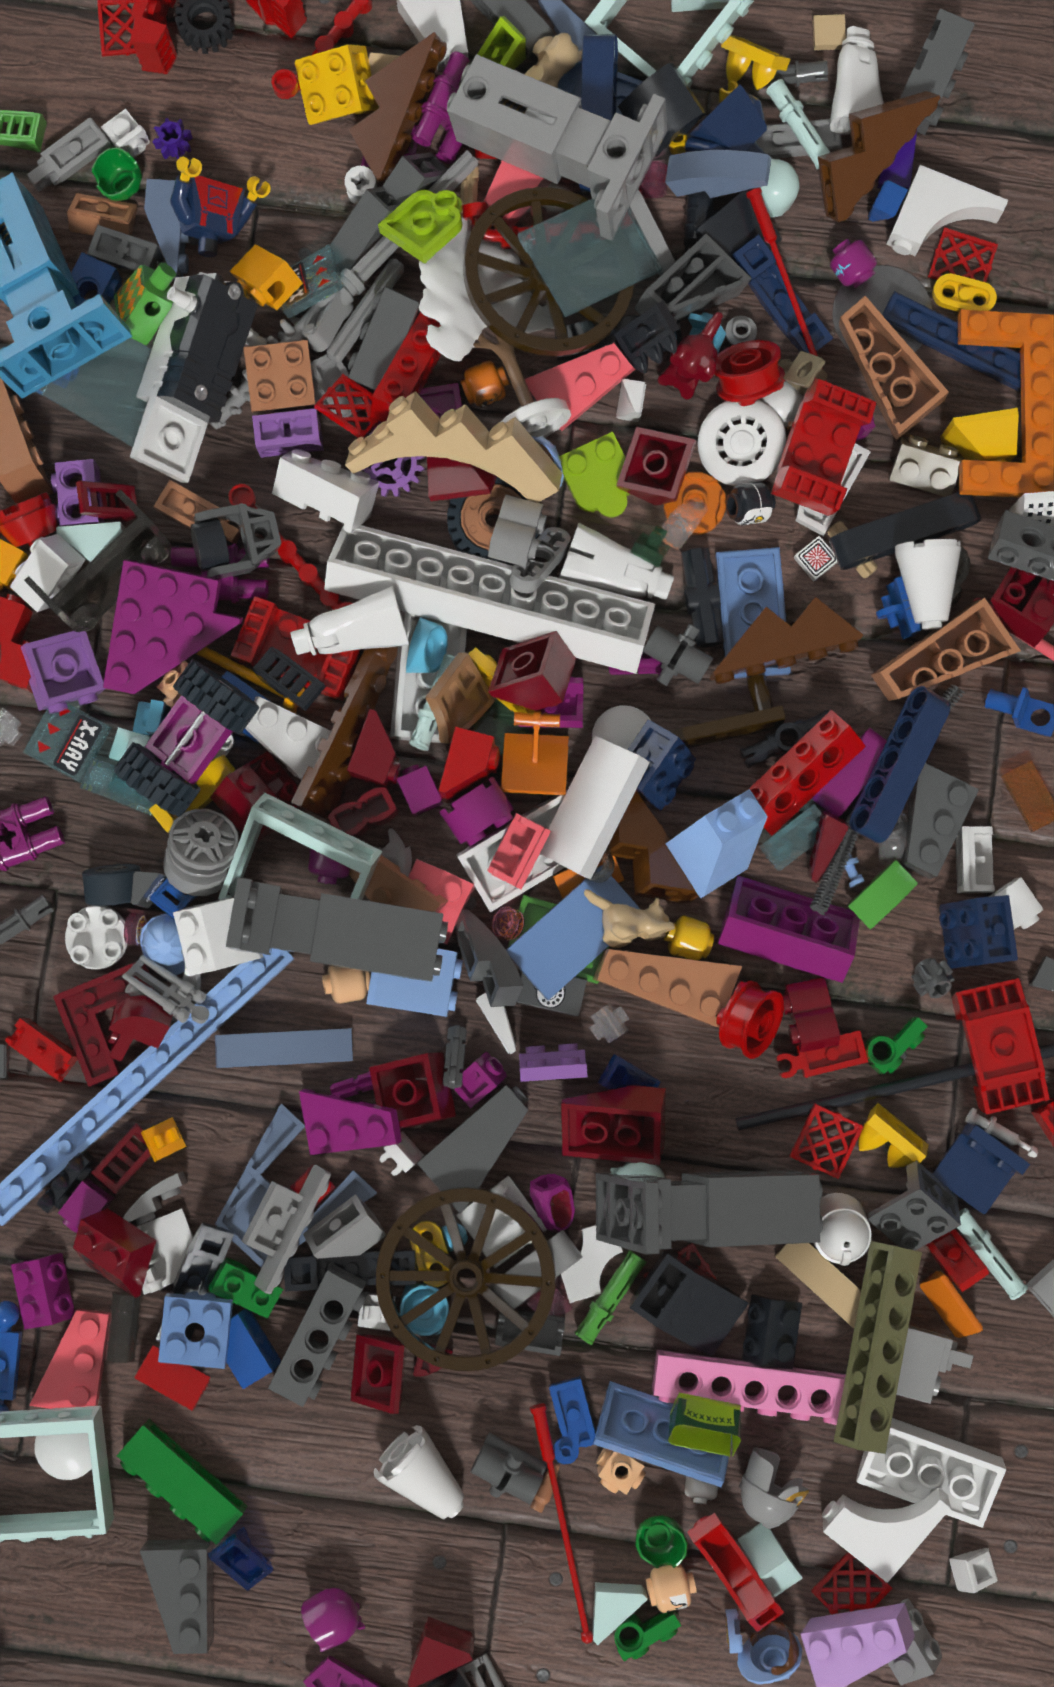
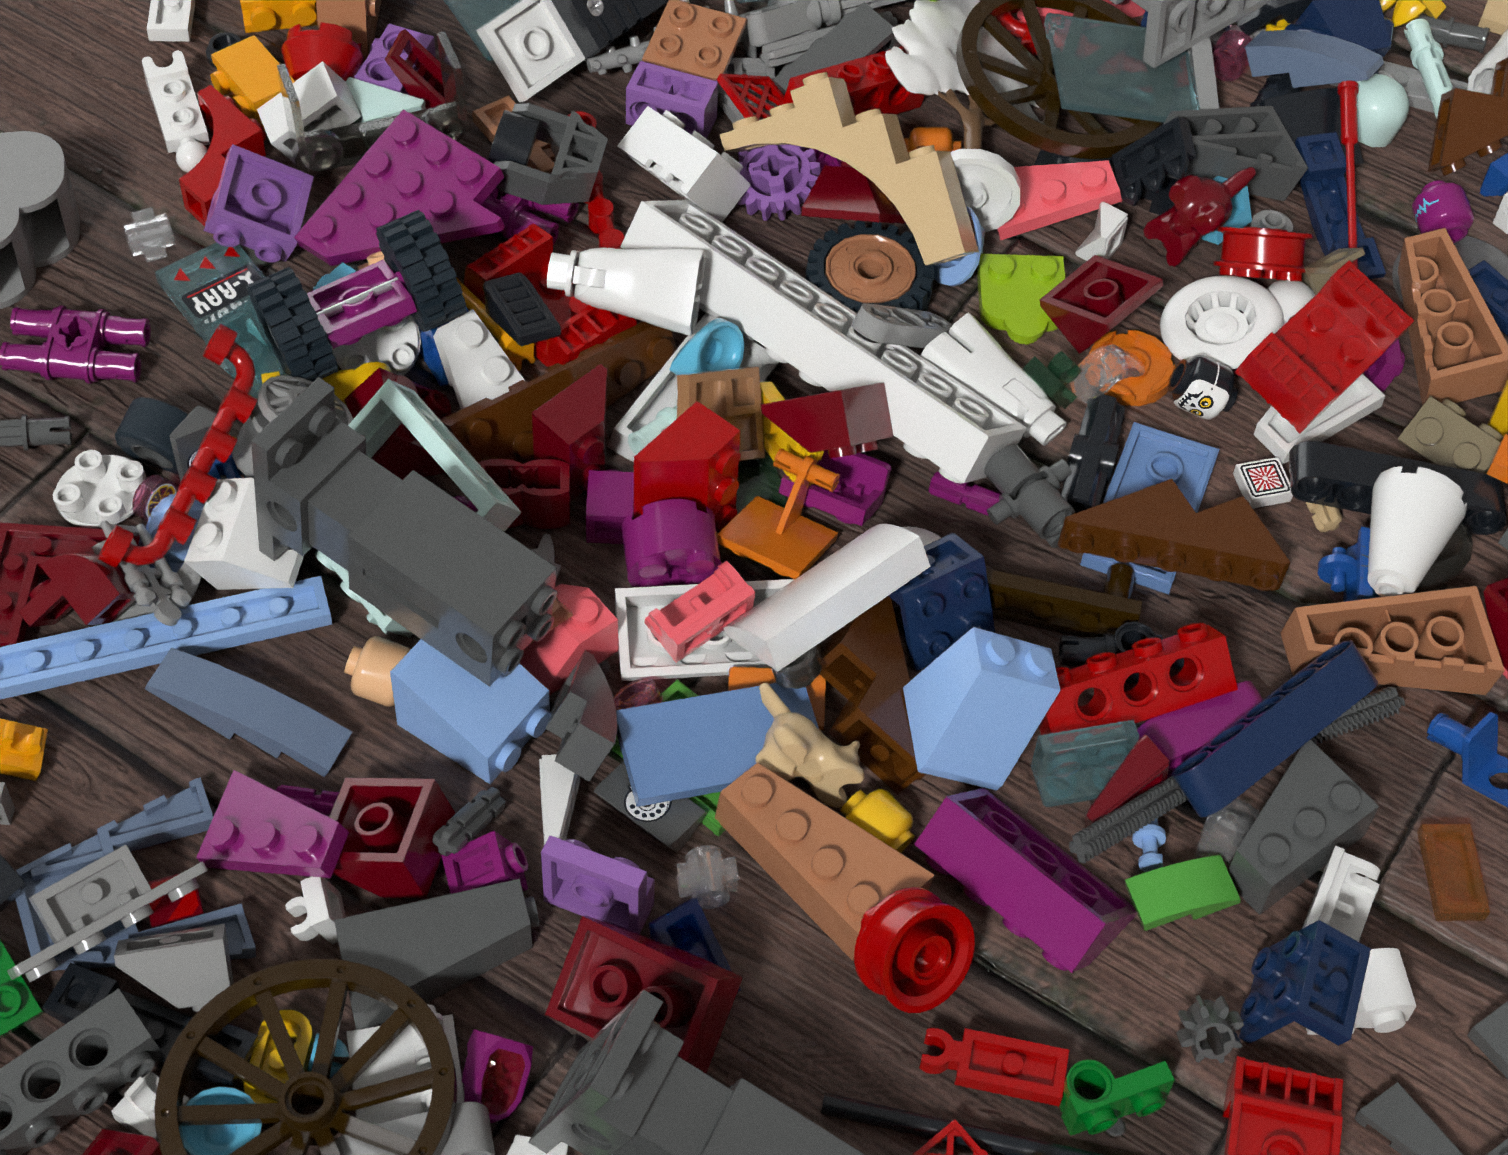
camera: 20 degrees right, 30 degrees down
light grey brick [488,495,547,567] -> none
dark red brick [782,977,840,1053] -> none
none -> red bar [98,323,258,568]

